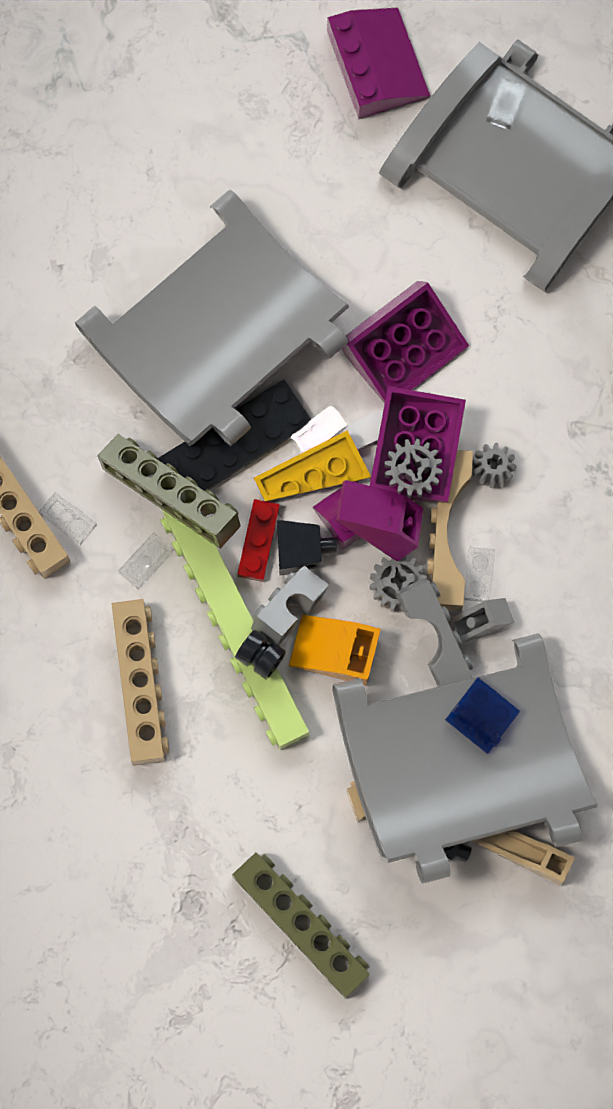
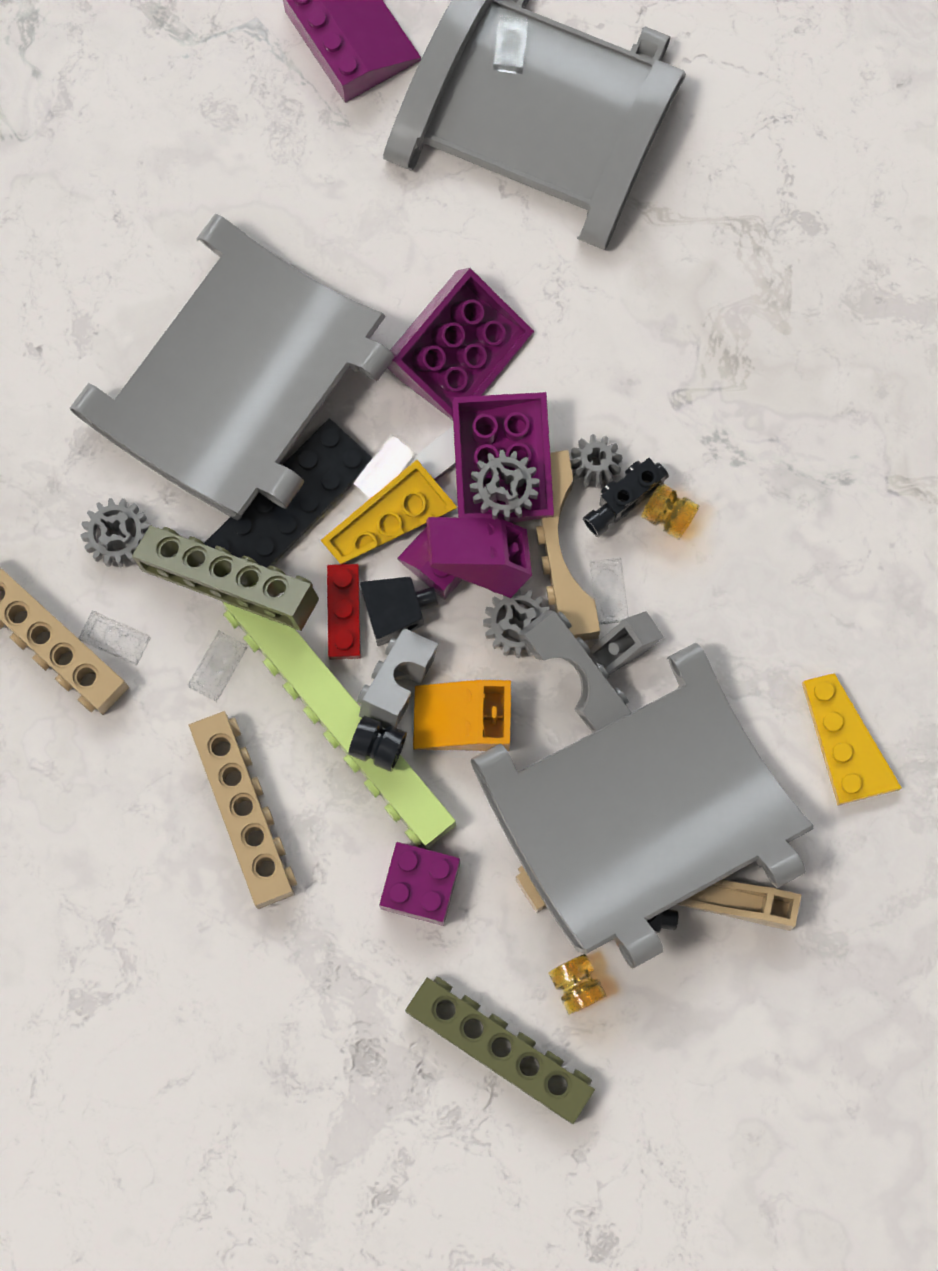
camera: 10 degrees left, 0 degrees up
clear blue hinge [445,677,520,754] -> none
none -> light grey gear [80,498,149,567]
none -> magenta brick [379,842,460,926]
none -> clear yellow wheel [548,954,607,1015]
none -> black brick [583,458,669,537]
none -> clear yellow wheel [641,482,700,540]

